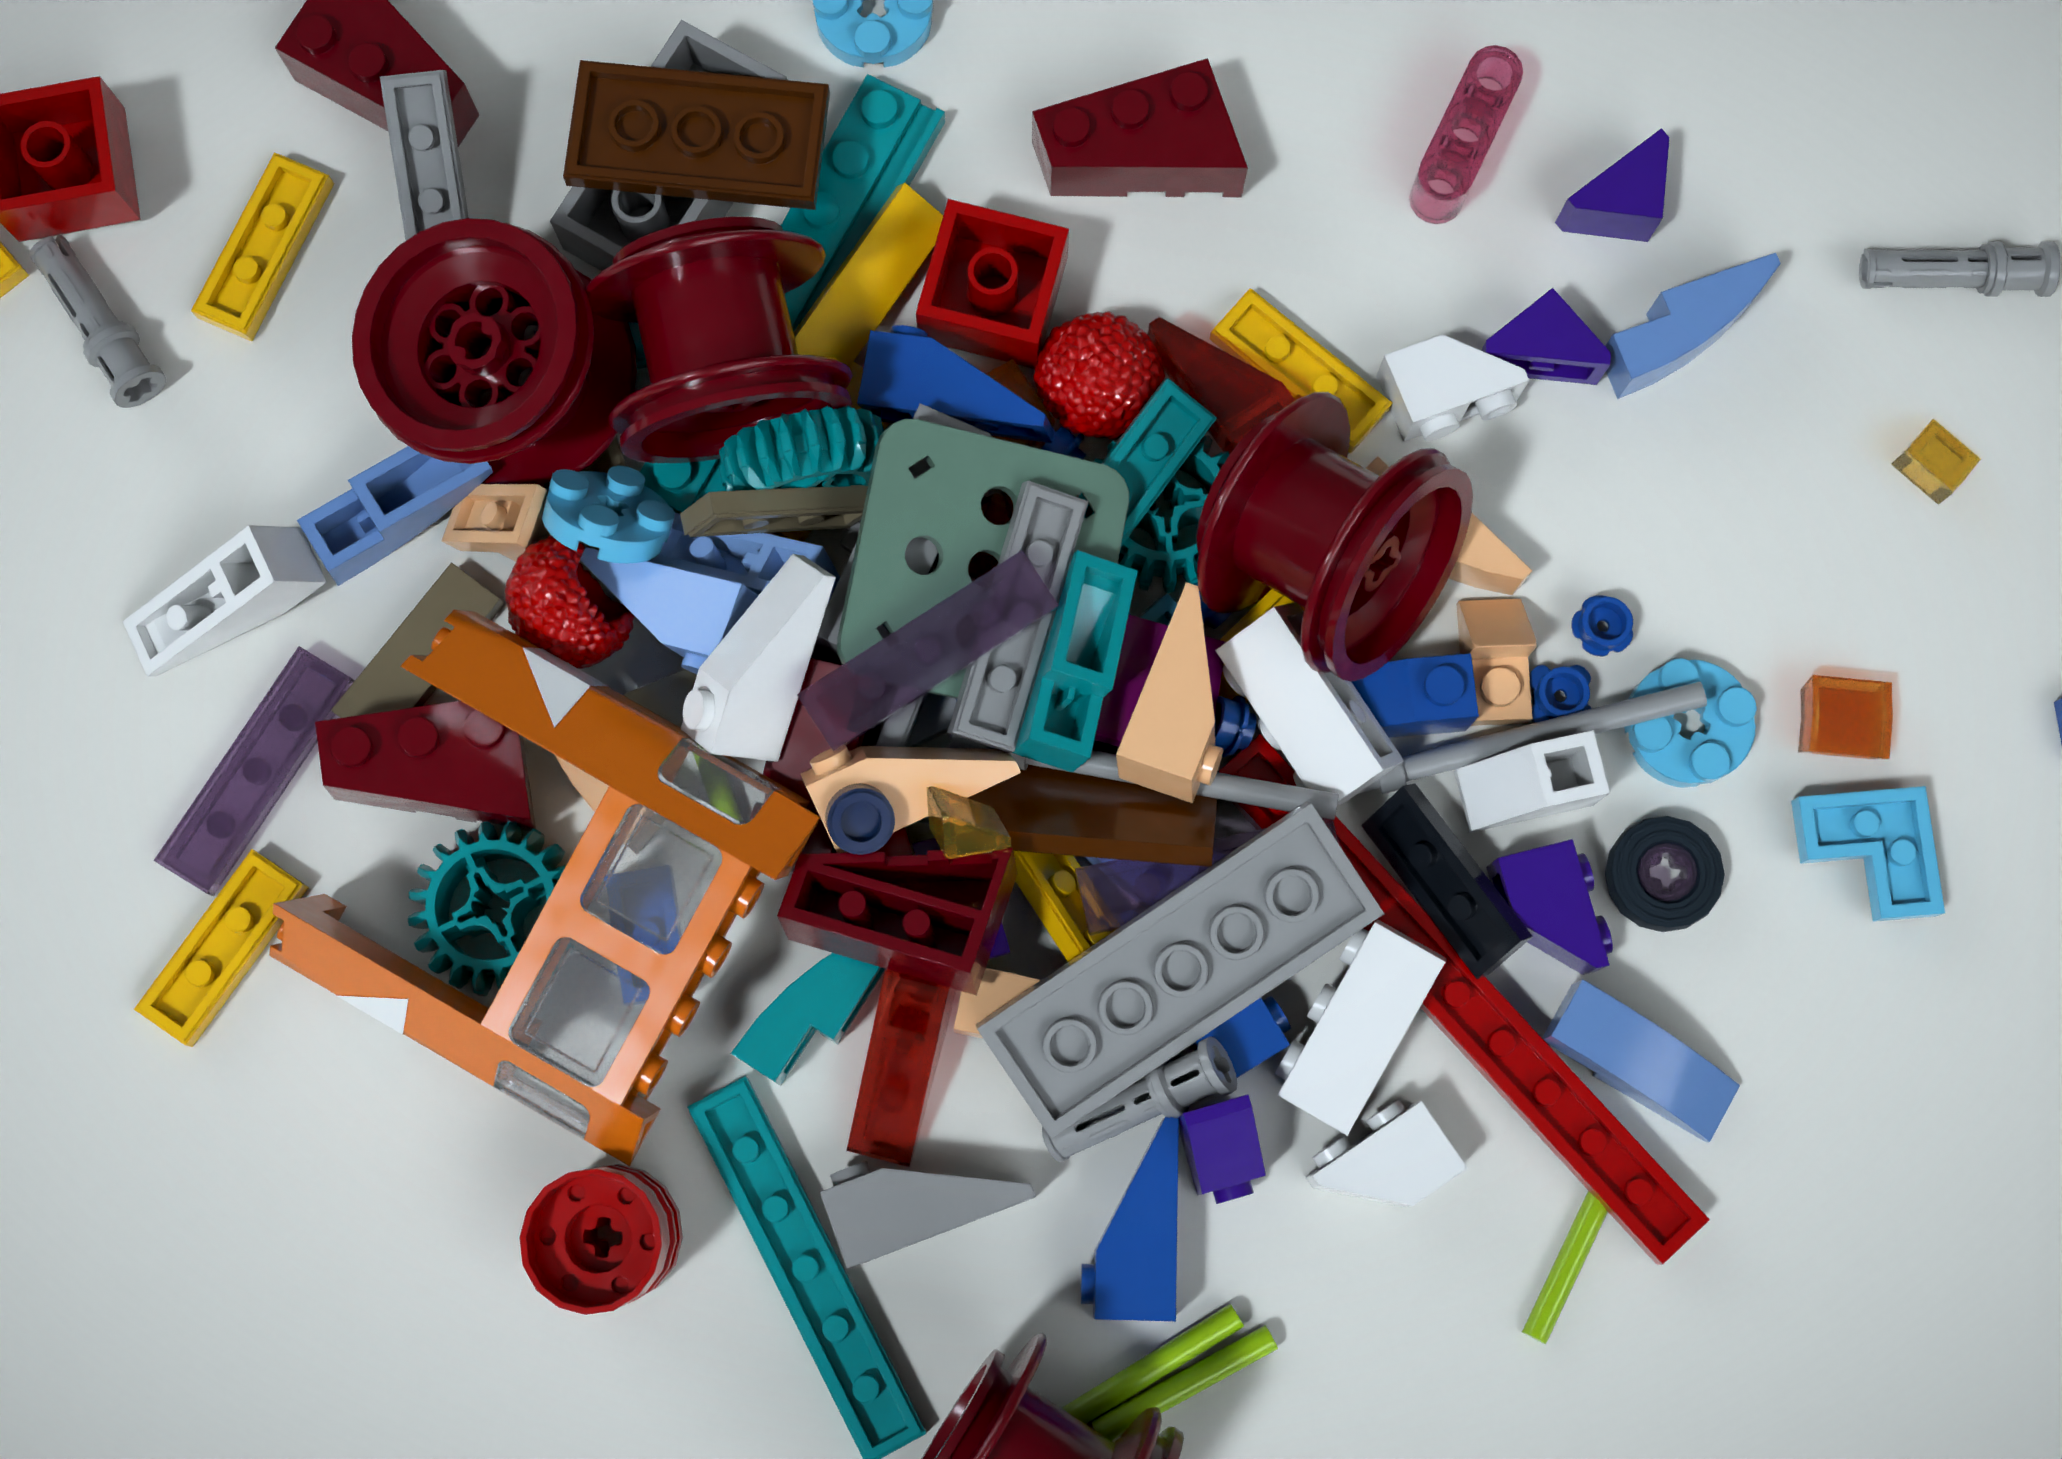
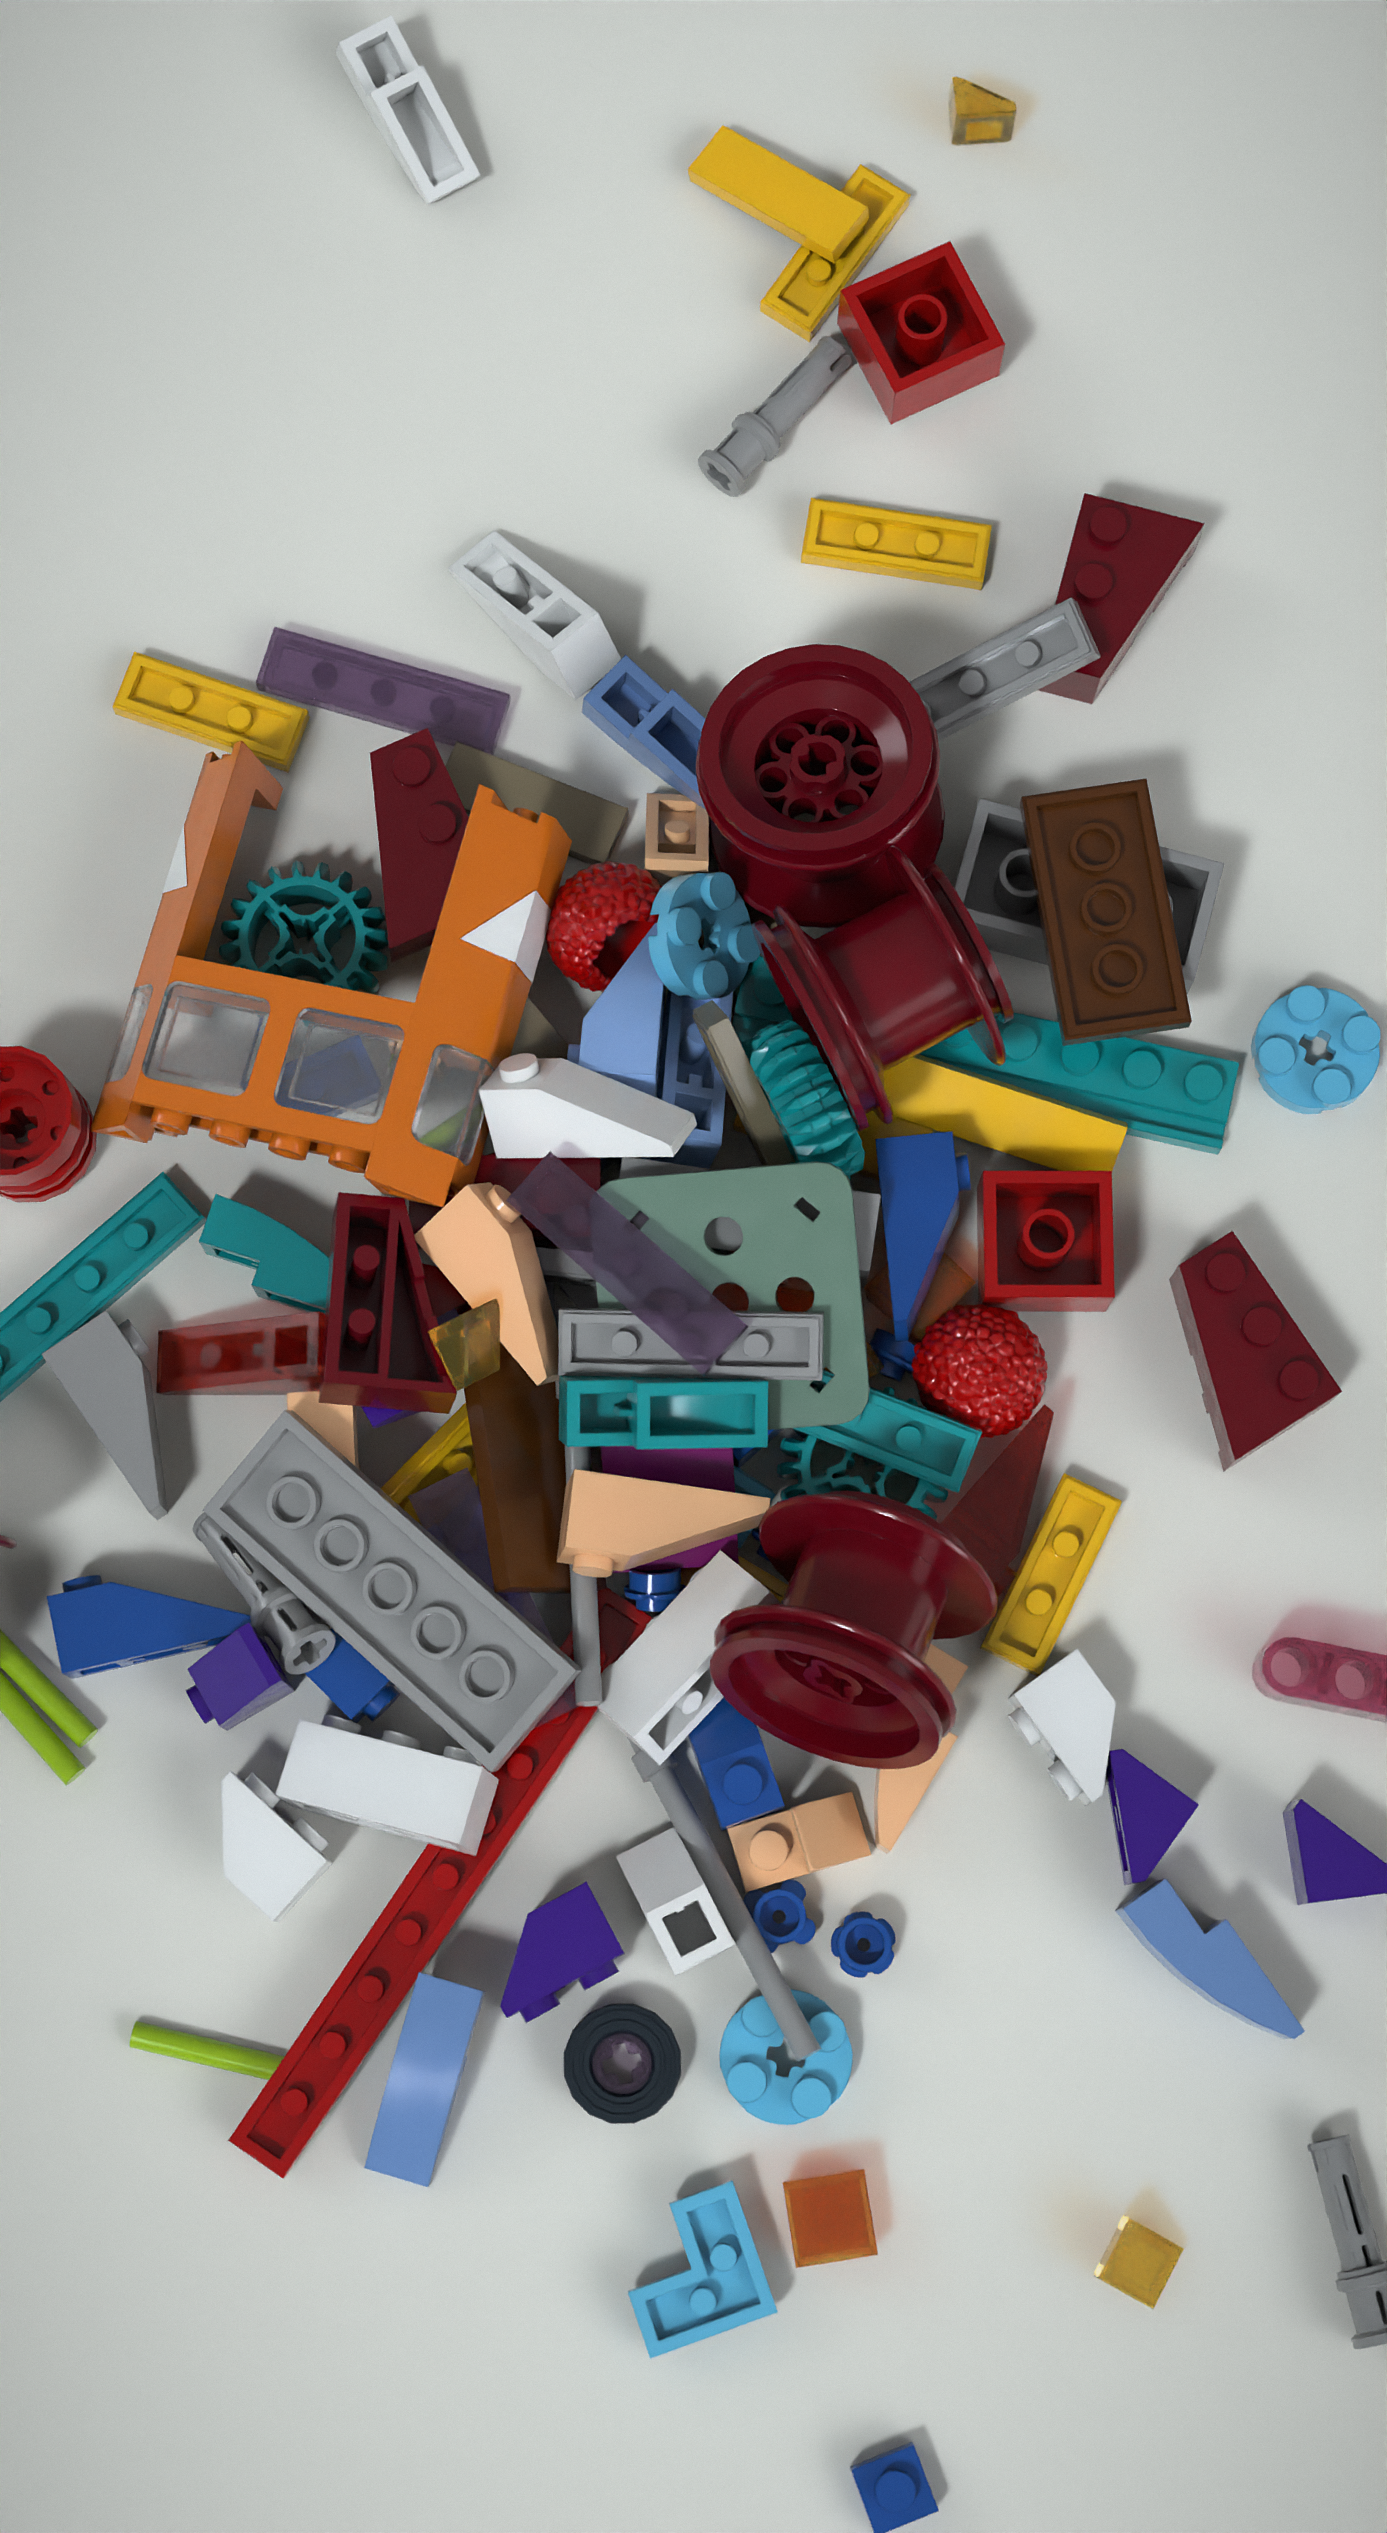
camera: 75 degrees right, 0 degrees up
dark blue tile [825,784,895,855] -> none
black plate [1361,783,1533,979] -> none

